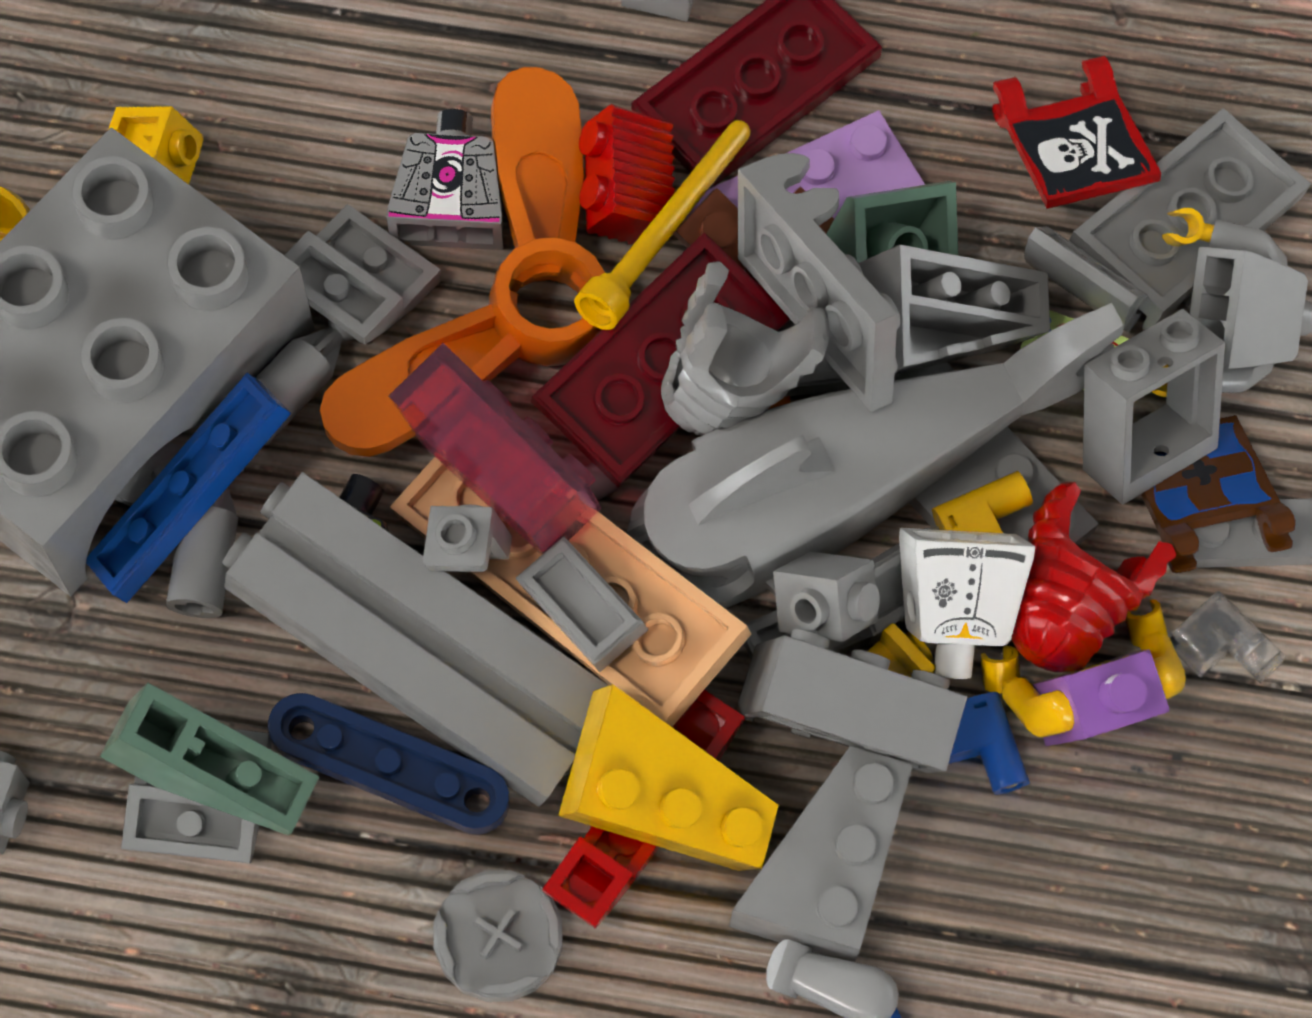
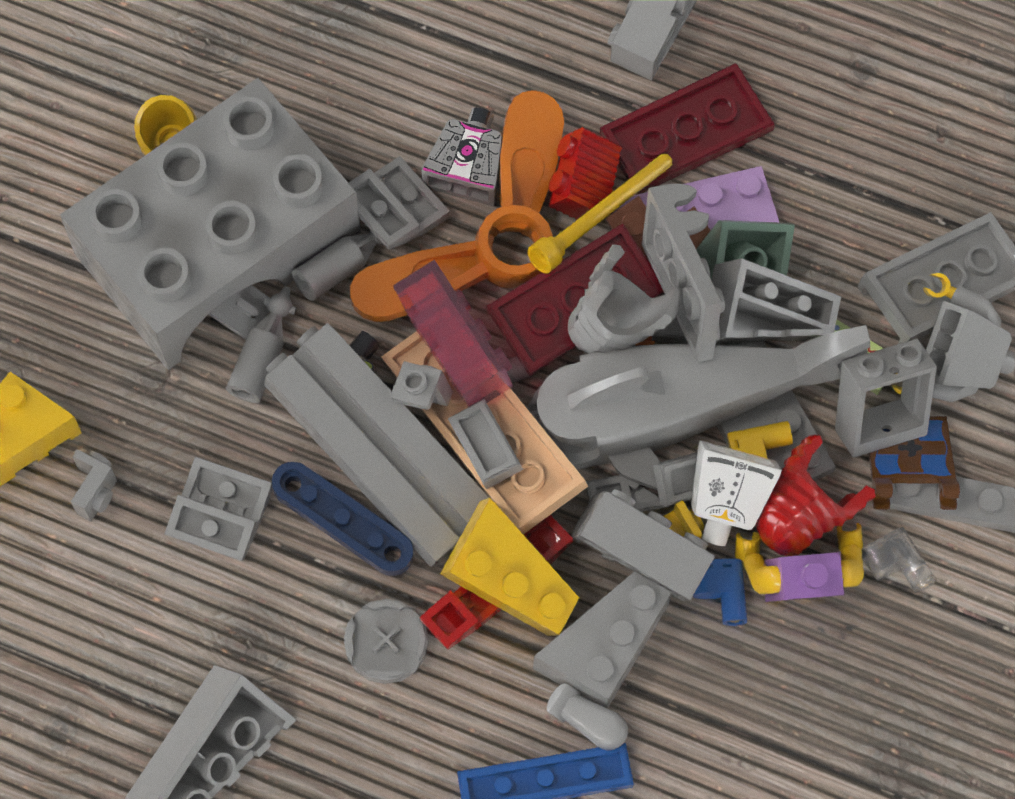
camera: 15 degrees right, 0 degrees up
blue tile [86,372,291,603] -> none
sand green slope [99,683,319,835] -> none
yellow bracket [108,106,204,184] -> none
light grey brick [773,552,880,642] -> none
flag [992,56,1161,209] -> none
light grey slope [1024,226,1147,332] -> none

